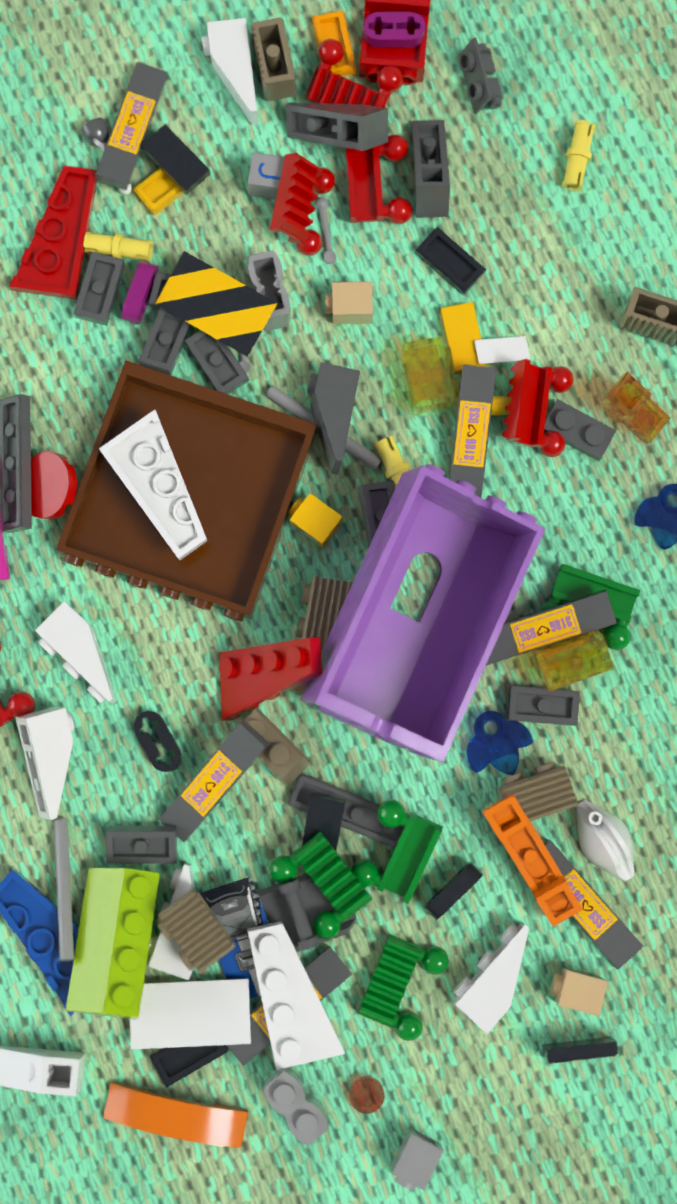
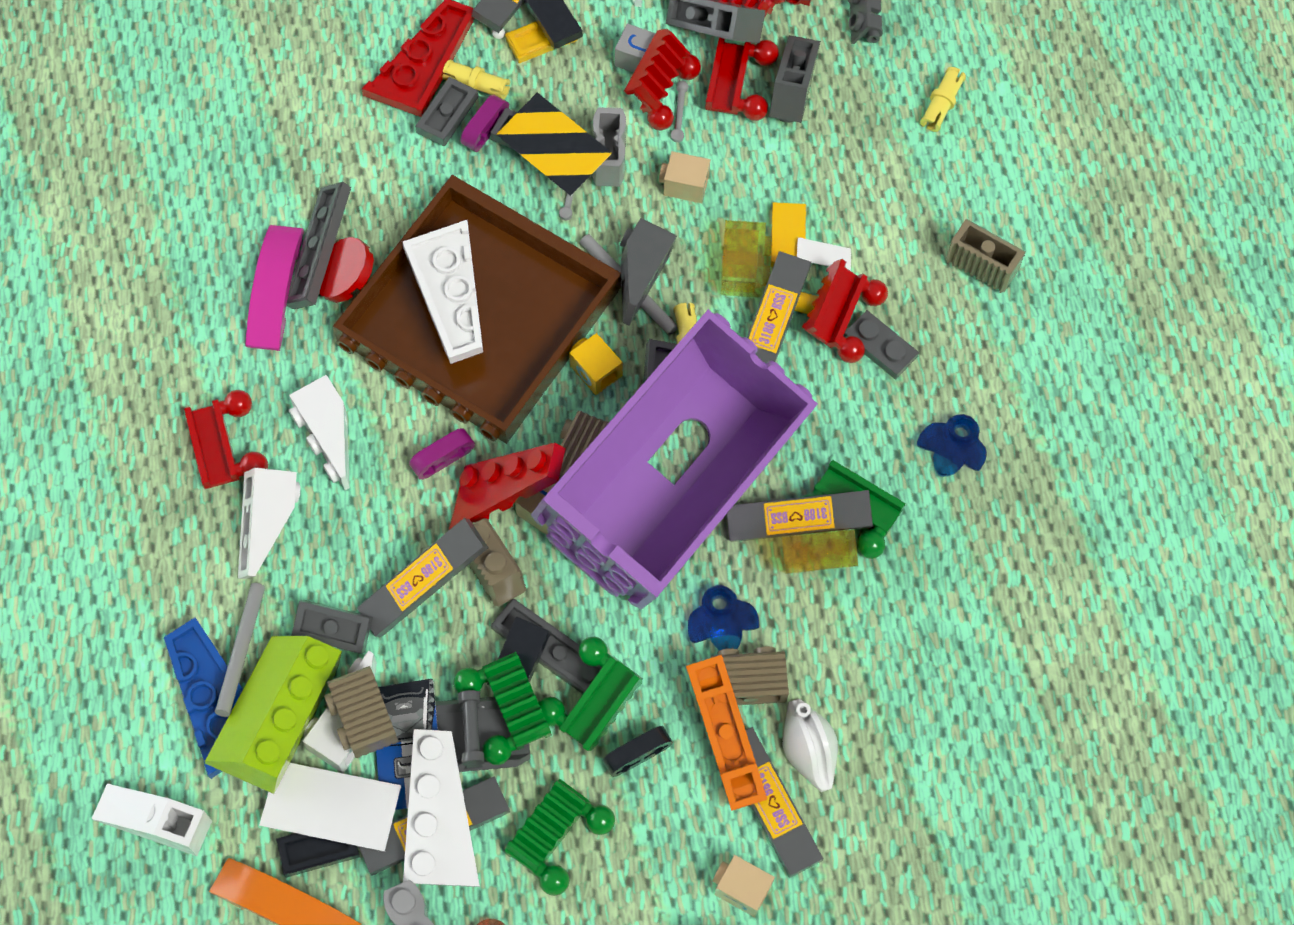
camera: 15 degrees right, 15 degrees down
black beam [133,711,182,772] -> none
dark grey plate [138,307,191,375] -> none
dark grey plate [185,330,249,394] -> none
black tile [415,227,486,296] -> none
white slope [453,922,529,1034] -> none
dark grey plate [507,686,580,726] -> none
clear orange brick [602,372,671,444] -> none
none -> magenta beam [409,428,475,480]

